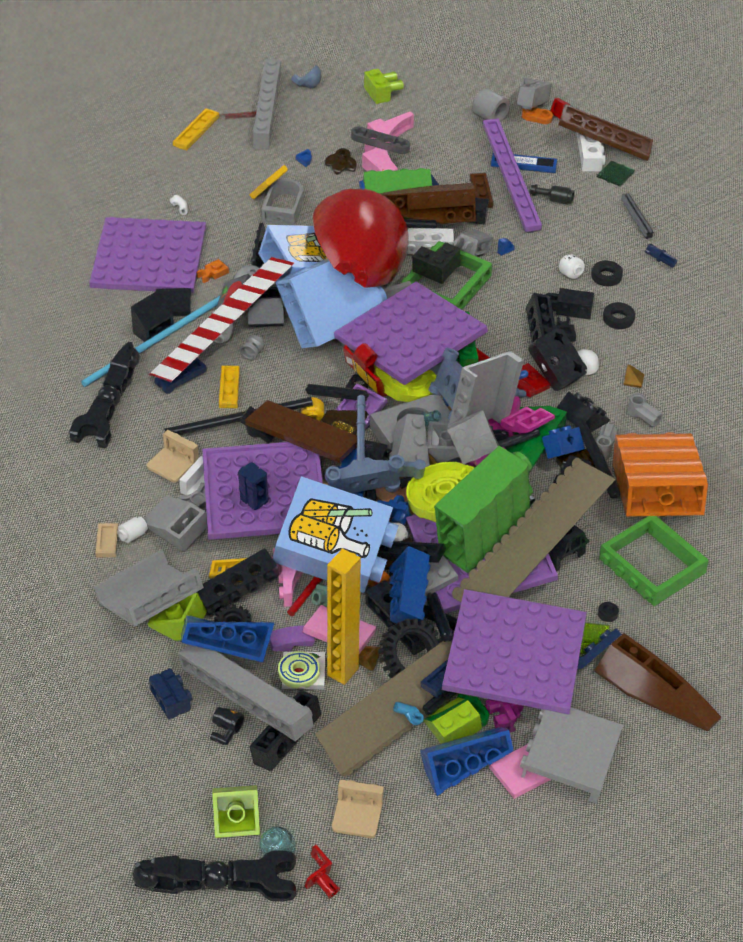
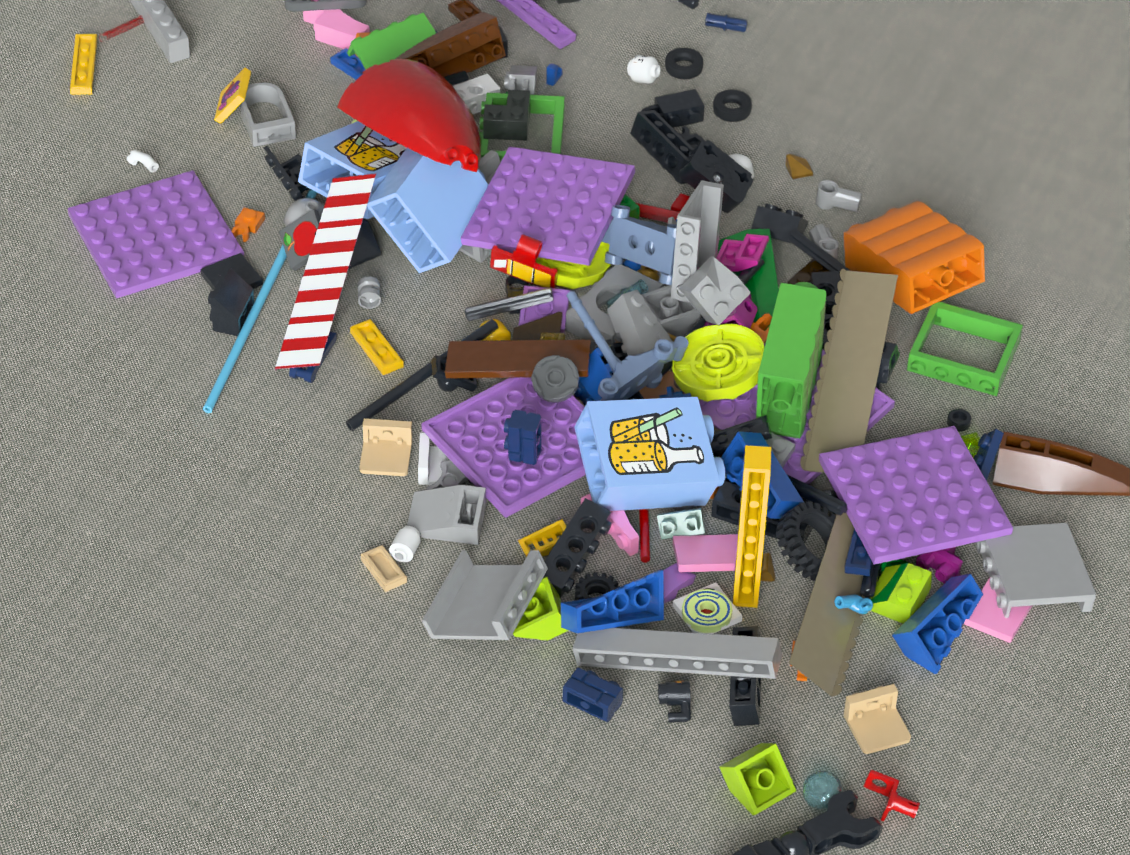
camera: 30 degrees left, 0 degrees up
black piece [69,342,140,448] -> none
blue tile [296,149,312,167] -> none
dark brown plate [325,148,356,175] -> none
blue brick [542,425,585,459] -> none
none -> dark grey tile [531,355,580,403]

